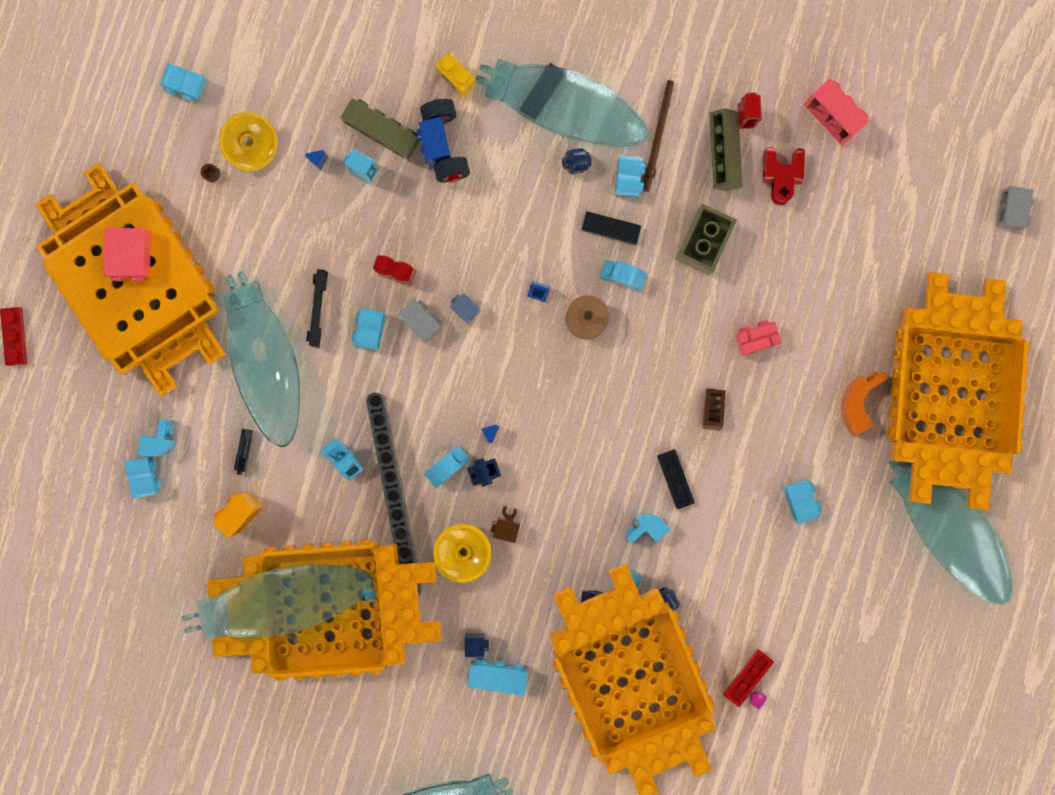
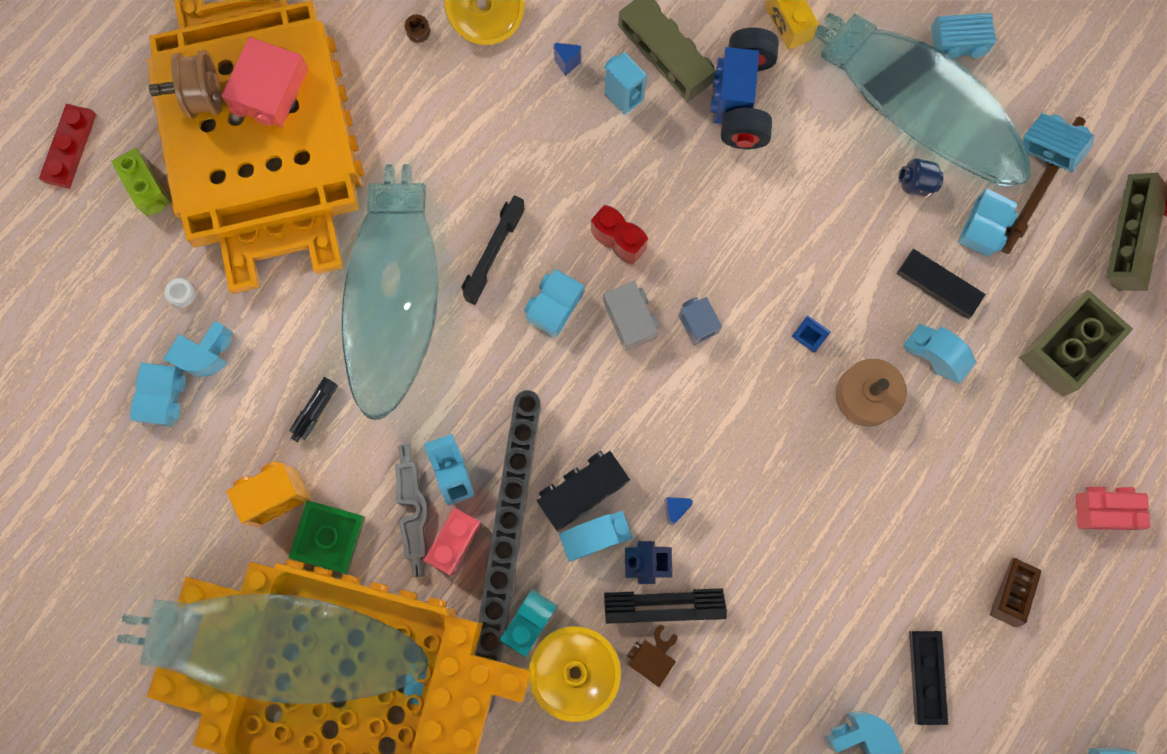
camera: 20 degrees right, 10 degrees down
none -> lime brick [111,148,171,216]
none -> medium nougat wheel [149,50,222,119]
none -> white tile [164,278,196,308]
none -> green plate [288,500,365,574]
none -> light grey piece [395,444,429,578]
none -> coral brick [424,507,482,576]
none -> teal brick [500,589,558,658]
none -> black brick [536,451,630,532]
none -> black container [604,588,727,624]
none -> medium azure brick [931,13,996,59]
none -> medium azure brick [1023,113,1094,173]

